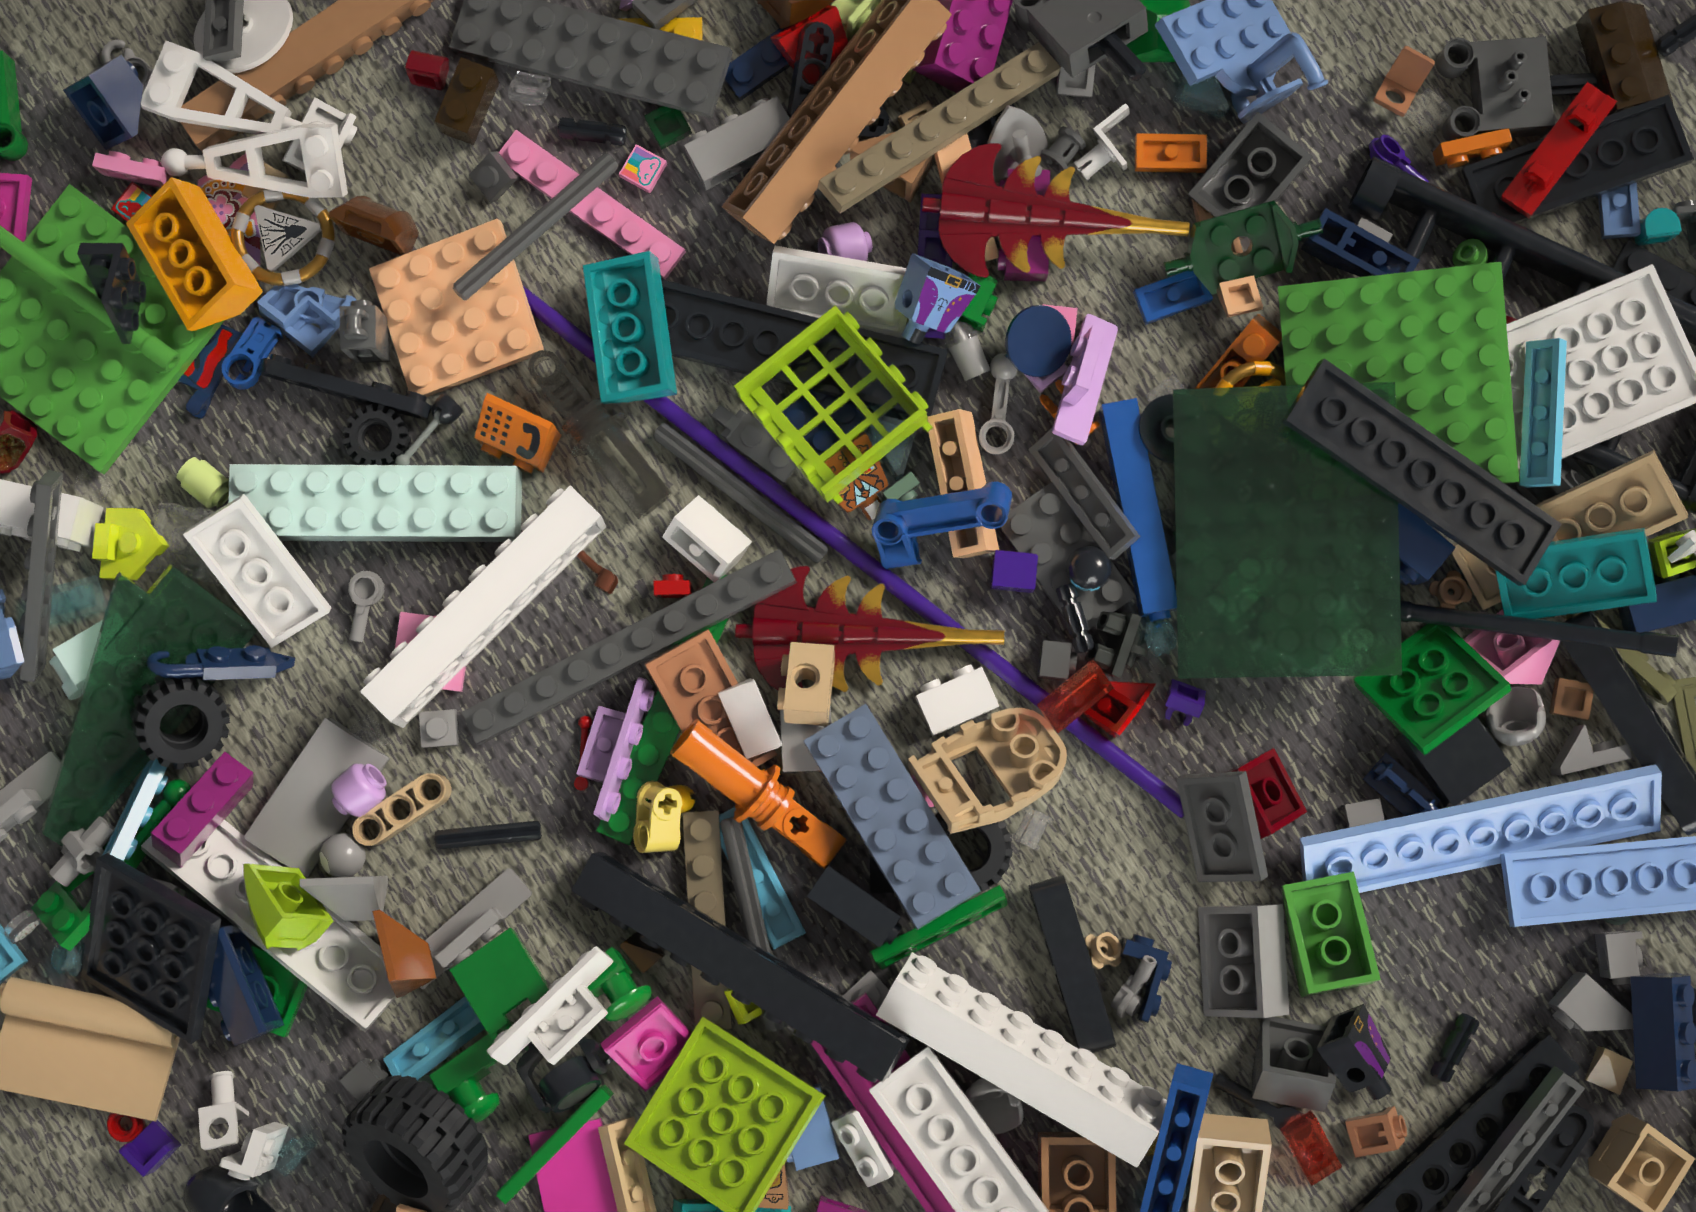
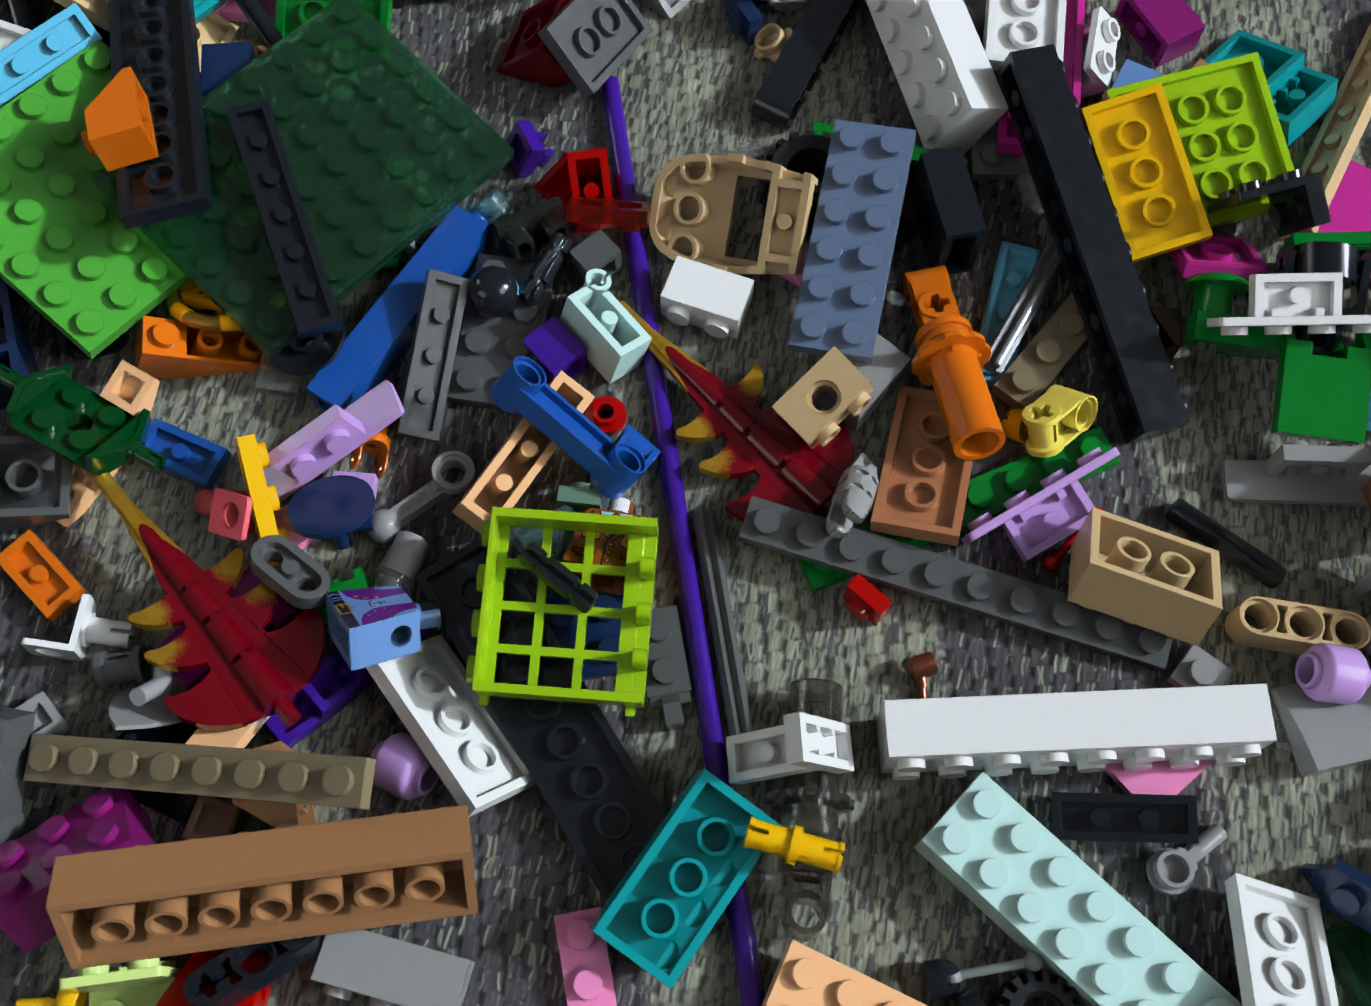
camera: 140 degrees left, 15 degrees down
orange slope [474,393,561,474] -> none
white brick [662,495,752,582] -> none
white slope [717,678,782,759] -> none
none -> orange slope [81,66,159,172]
none -> coral bracket [195,488,256,541]
none -> black plate [226,99,343,340]
none -> yellow plate [234,434,288,566]
none -> dark grey plate [250,535,331,609]
none -> black axle [518,542,599,613]
none -> light aqua hinge [559,268,652,384]
none -> red plate [585,396,627,436]
none -> white bracket [726,712,854,785]
none -> yellow pin [743,816,845,874]
none -> light grey hinge [826,453,881,539]
none -> black plate [1050,792,1199,844]
none -> tan brick [1068,507,1223,646]
none -> yellow plate [1079,83,1213,263]
none -> black bracket [1206,169,1331,238]

